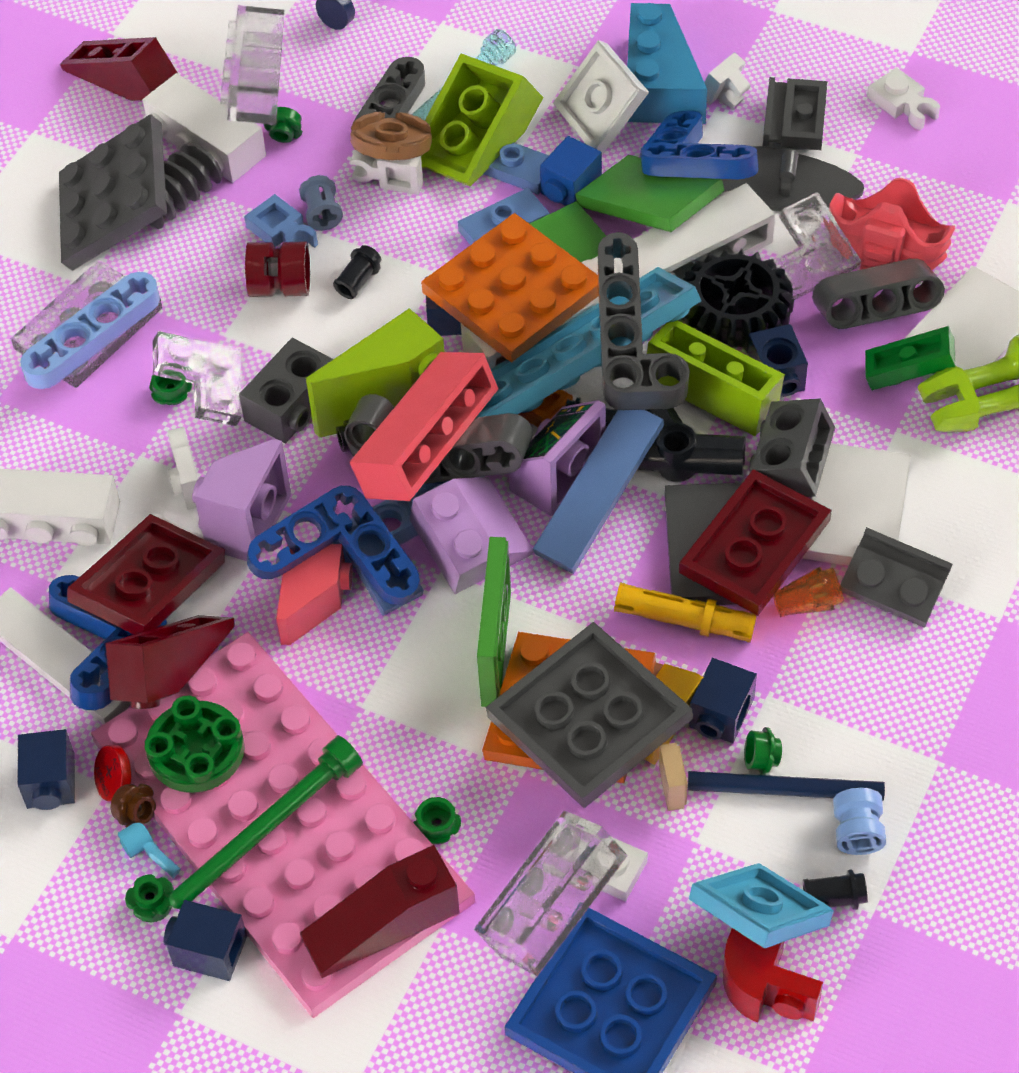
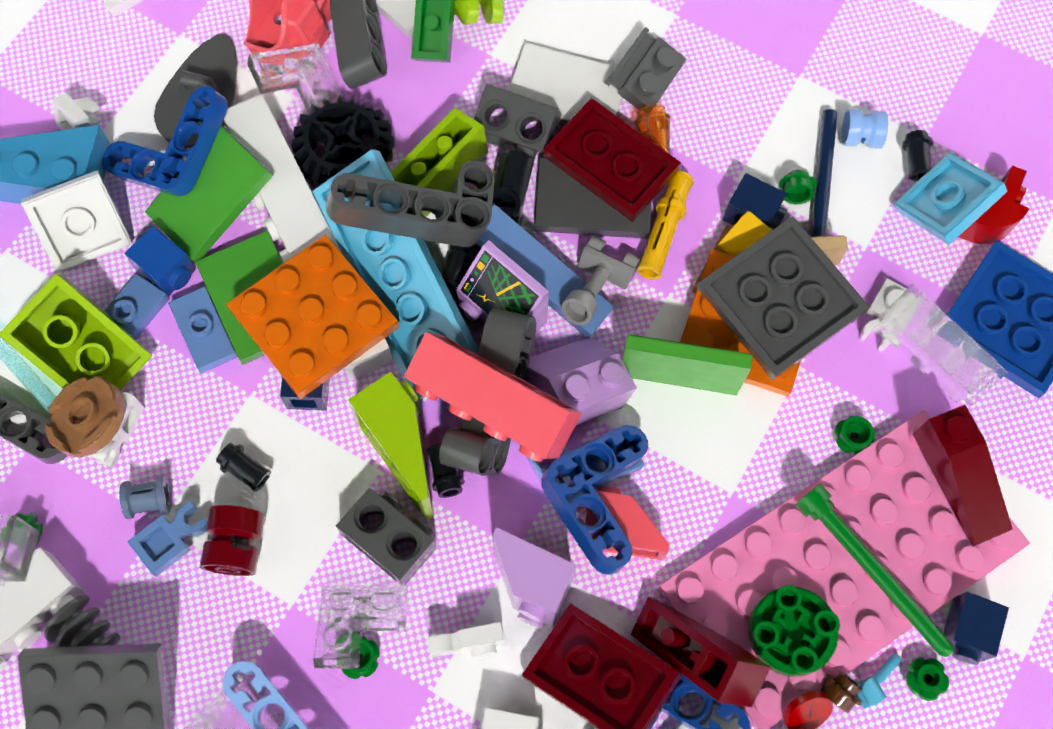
camera: 90 degrees left, 15 degrees up
dark blue brick [748,324,808,397] -> none
dark grey plate [762,77,828,151] -> none
none -> light grey bar [561,236,641,325]

